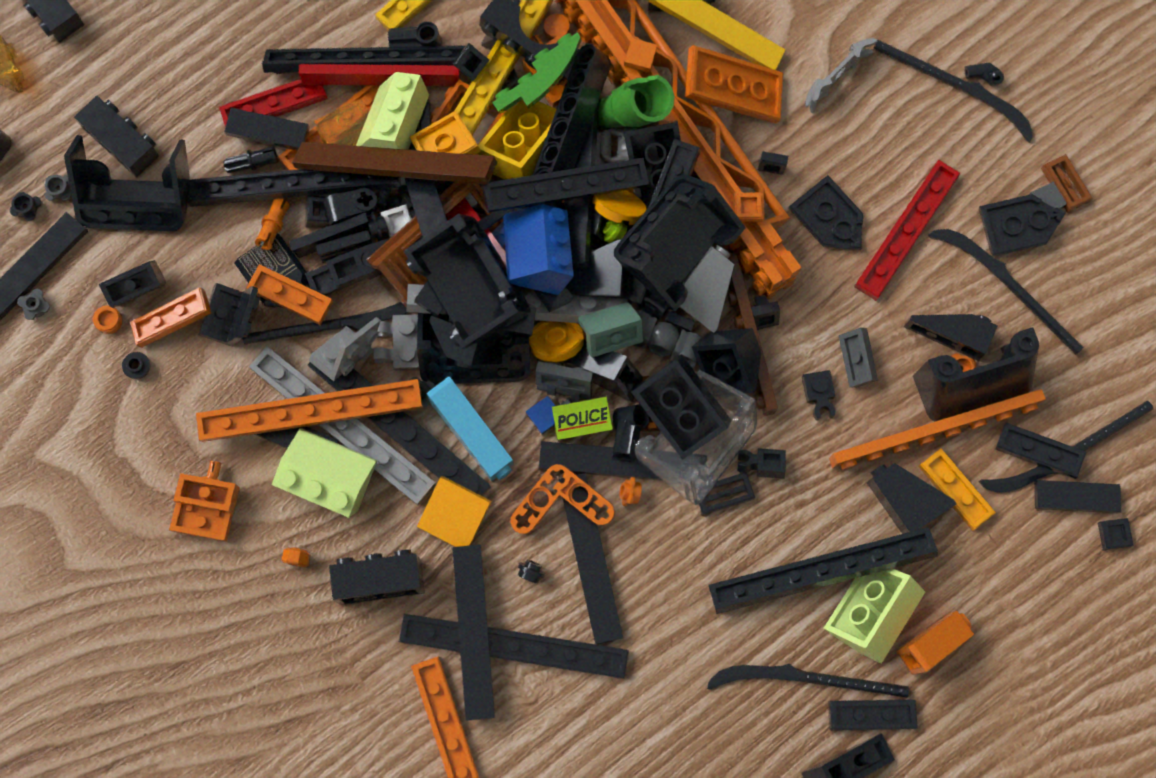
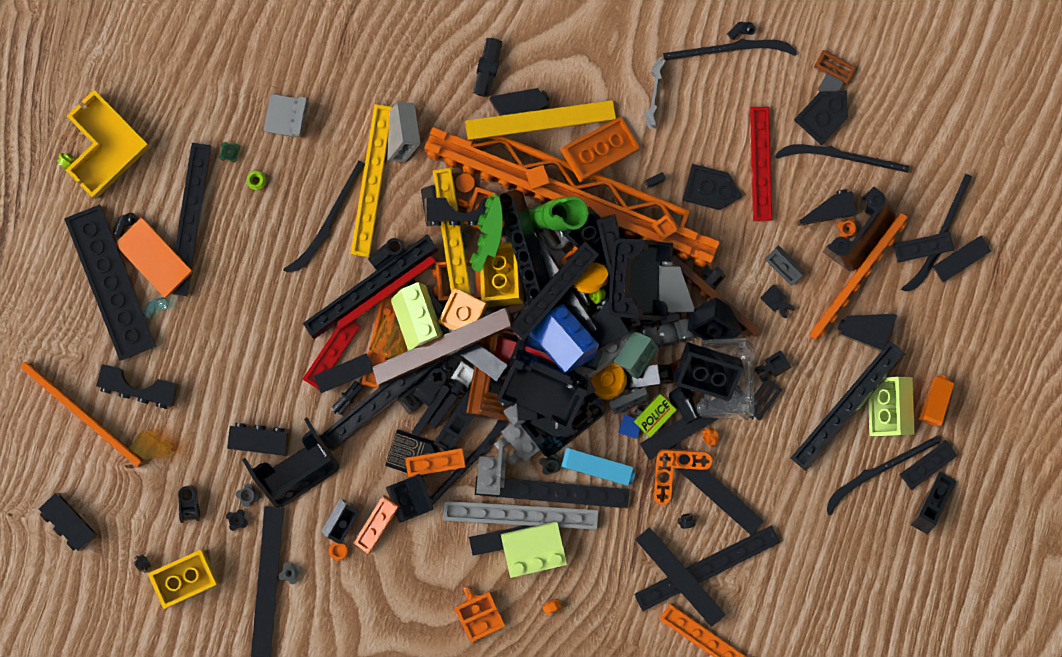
camera: 35 degrees left, 10 degrees up
black plate [122,352,151,379] -> none
orange plate [196,379,423,442] -> none
orange pin [255,198,290,250] -> none
black brick [329,549,425,605] -> none
light orange tile [417,476,492,547] -> none
black slope [452,43,489,81] -> none
light orange tile [918,448,996,531] -> none
black tile [1098,518,1134,550] -> none

